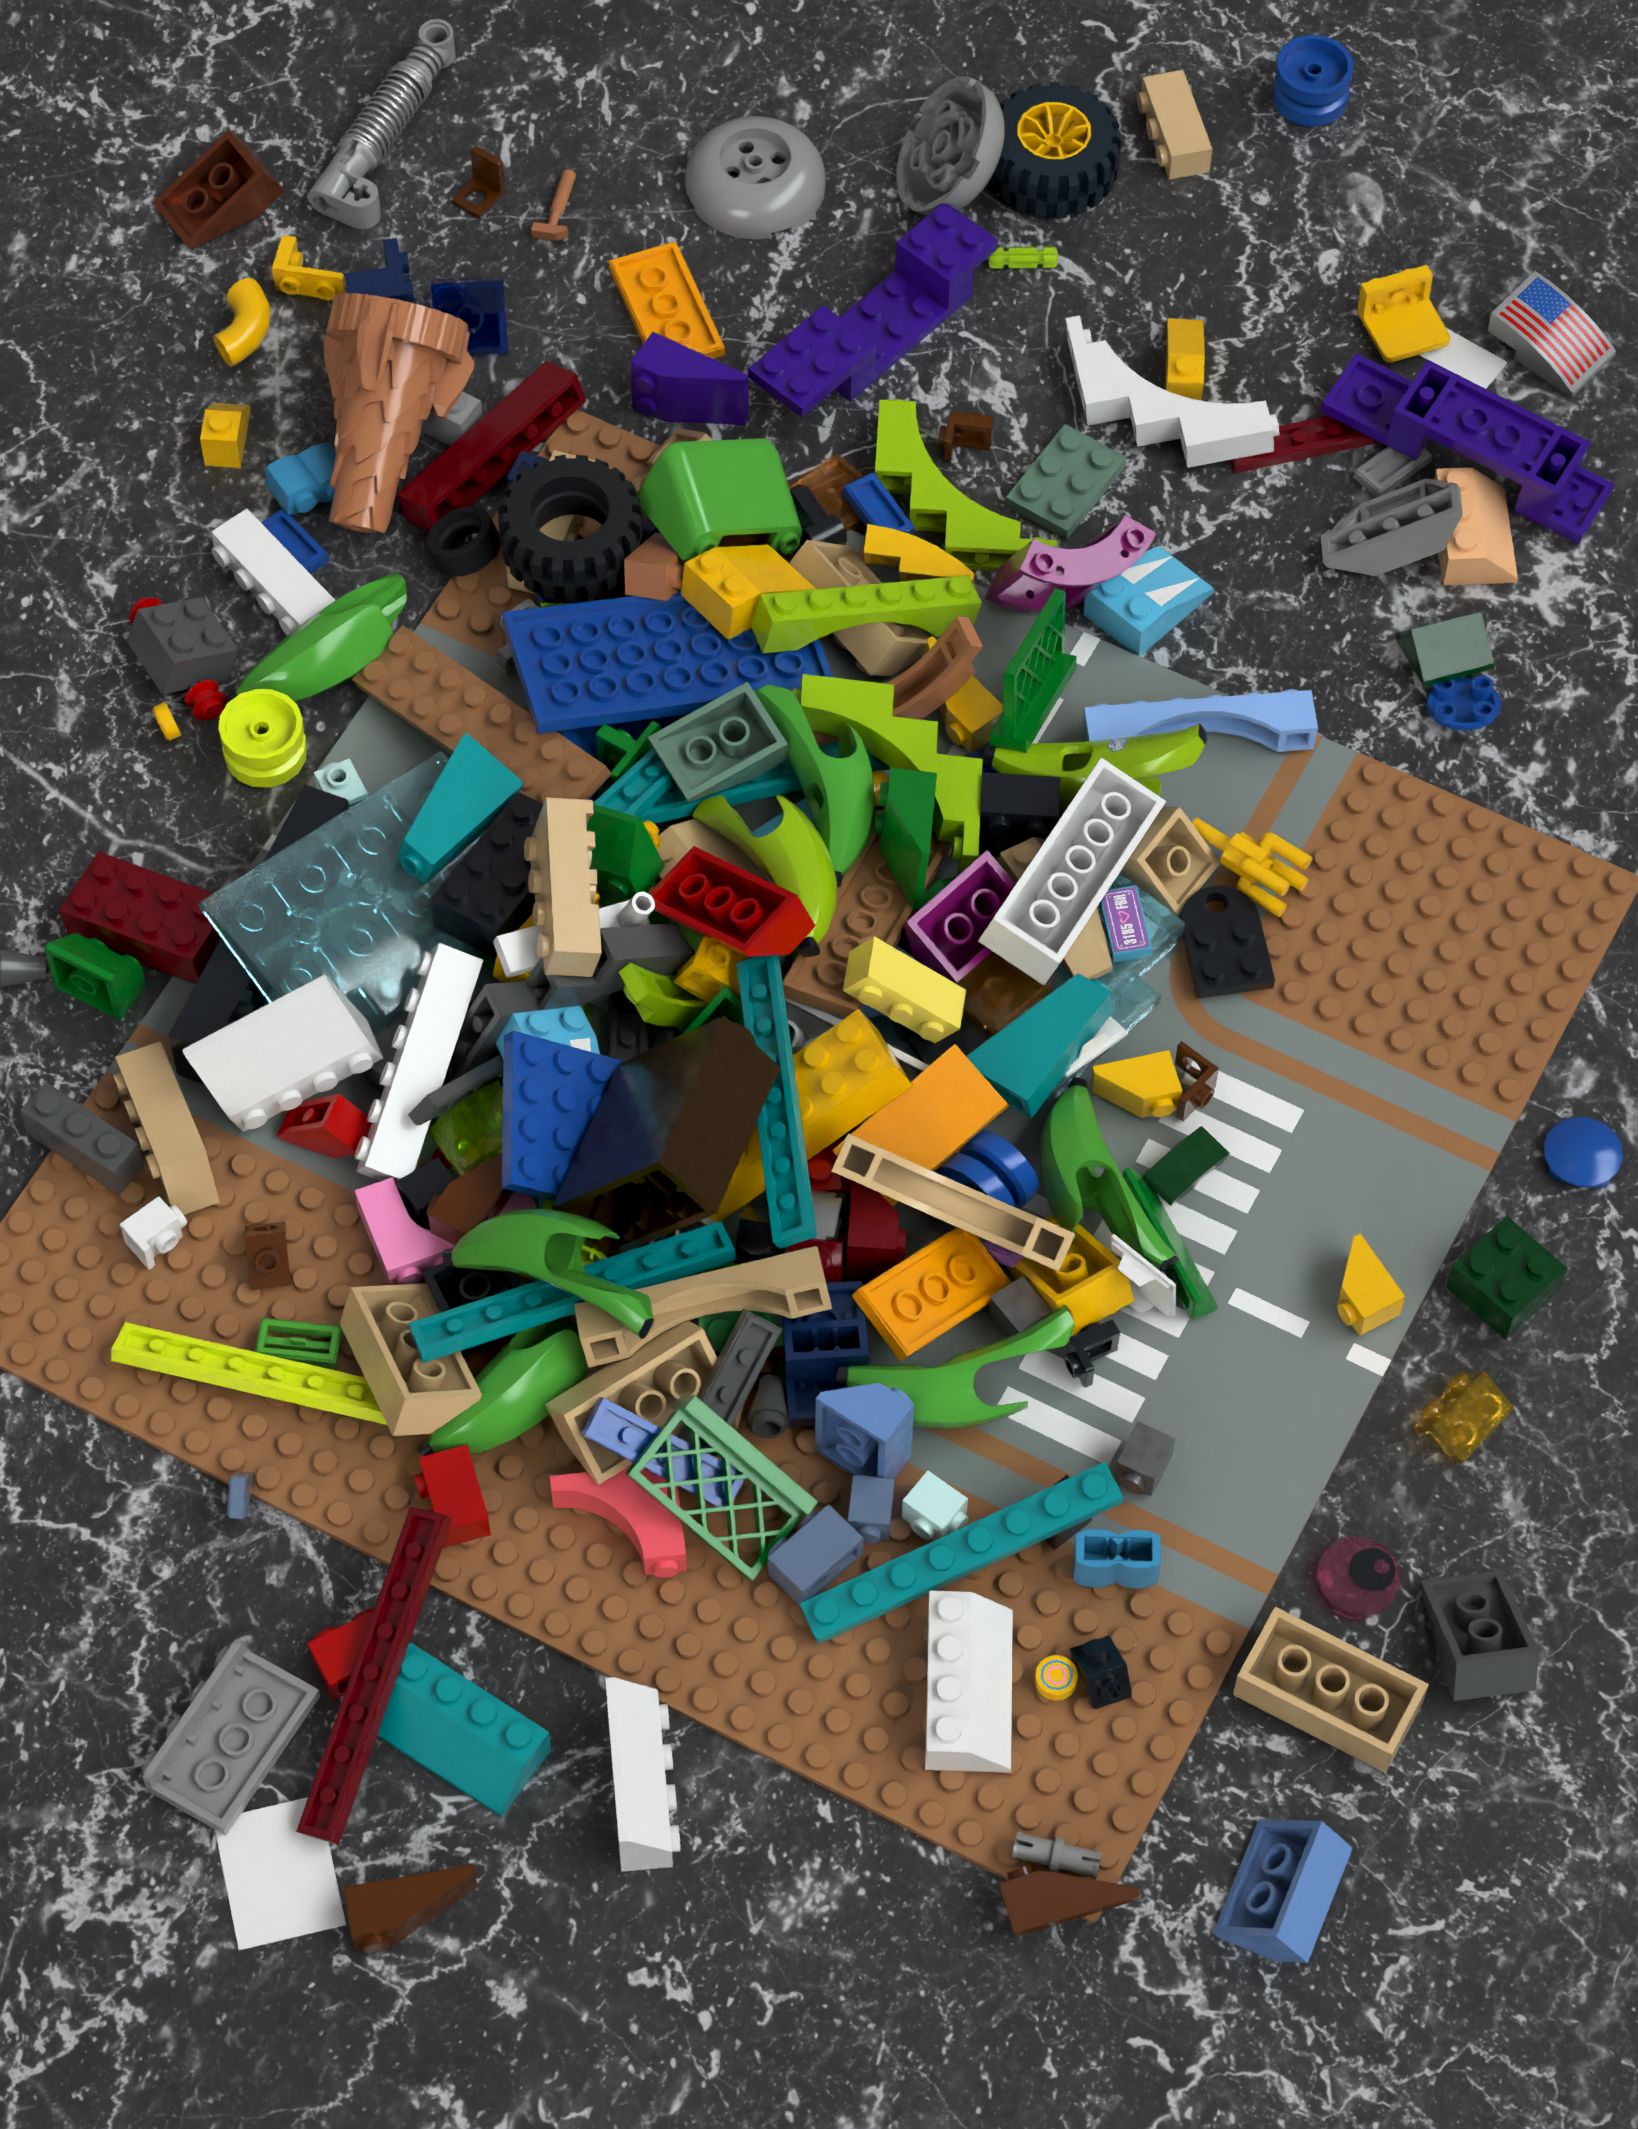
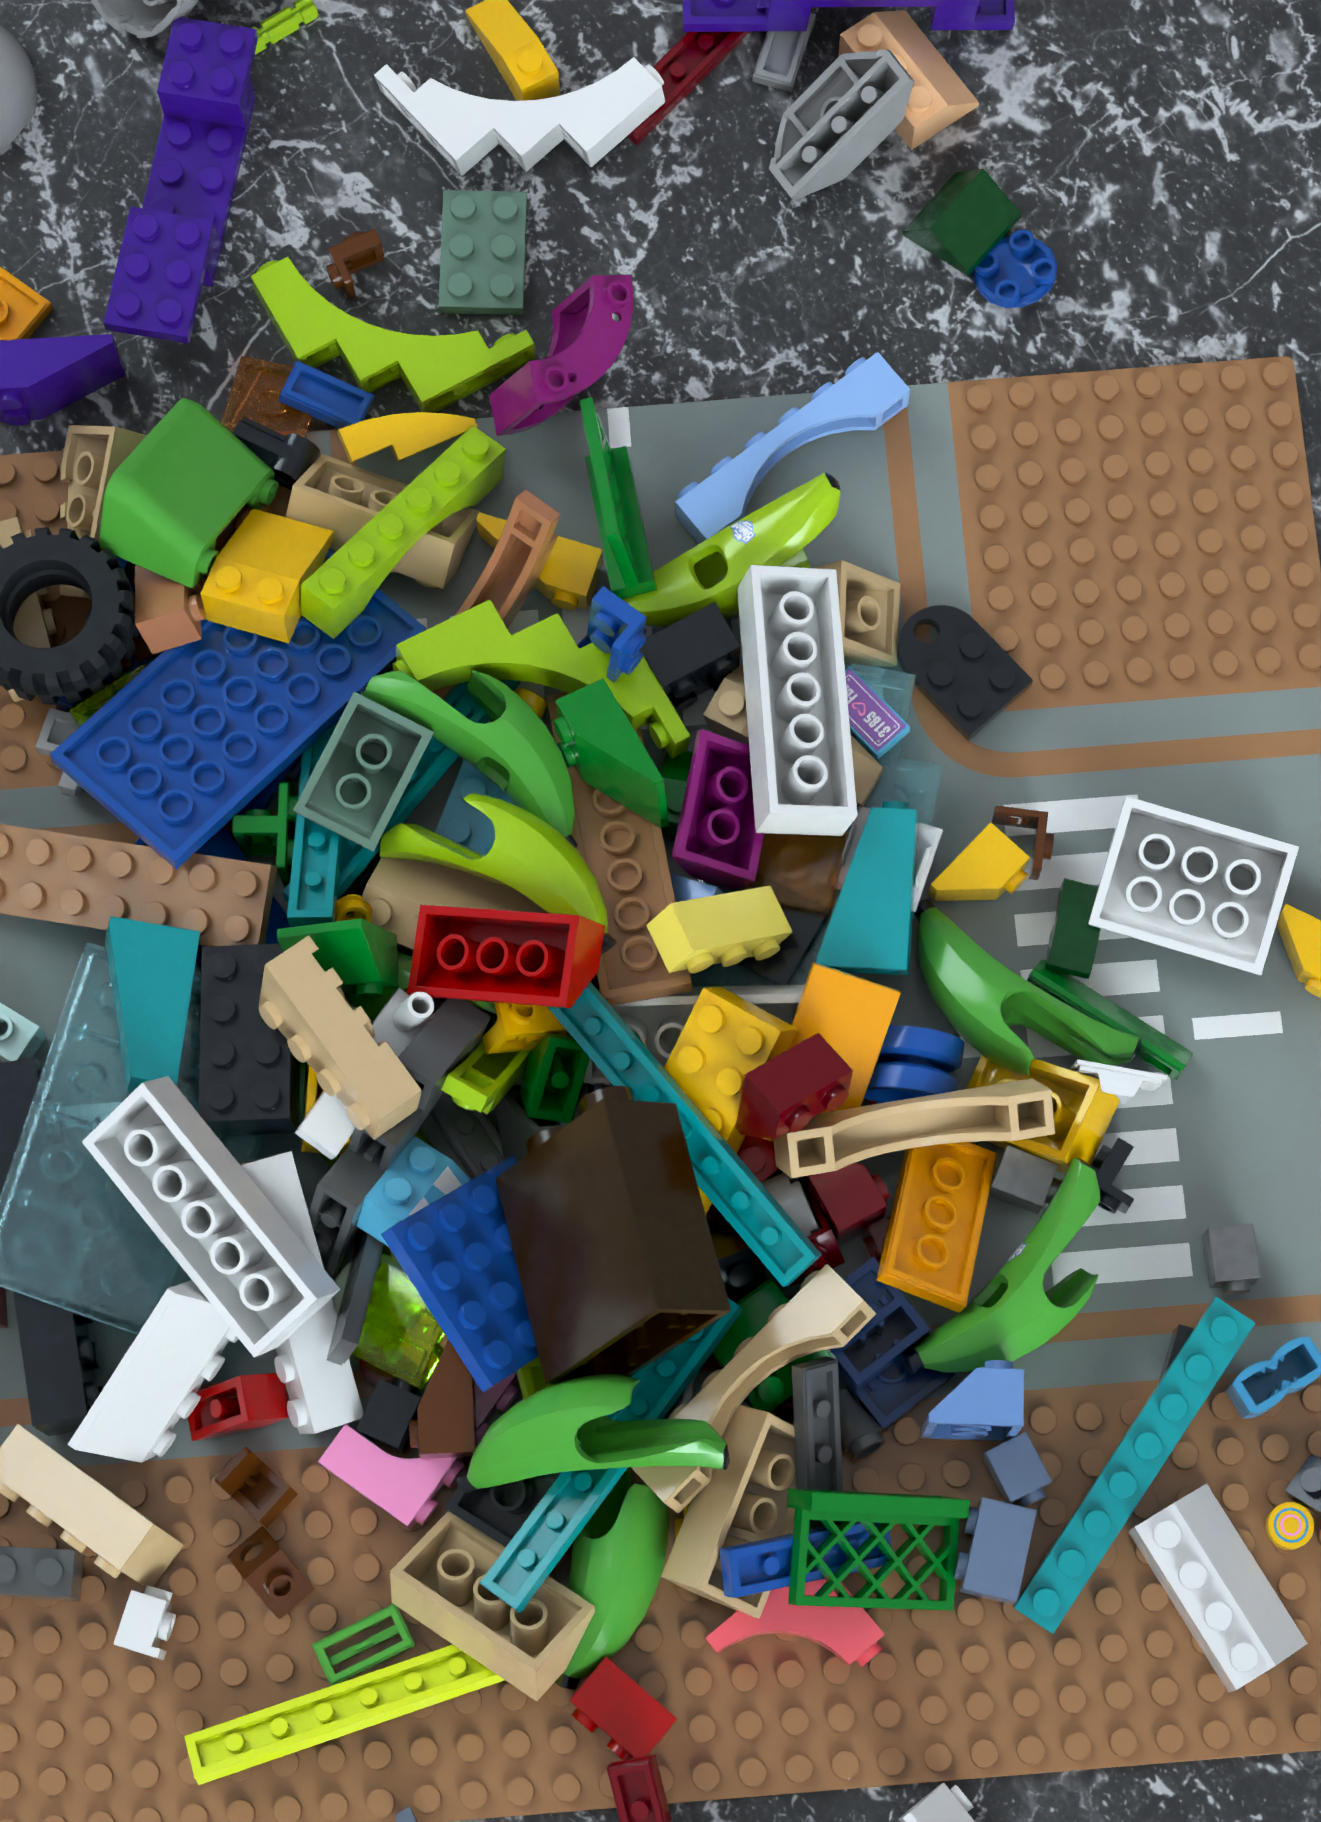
camera: 30 degrees left, 15 degrees up
light aqua brick [902,1471,969,1541] -> none
medium azure slope [1083,546,1214,656] -> none
yellow plant [1192,817,1312,917] -> none
none -> white brick [82,1076,341,1358]
none -> reddish brown bracket [215,1447,298,1529]
none -> blue bracket [587,586,647,682]
none -> dark red slope [735,1033,853,1140]
none -> white slope [1088,796,1299,976]

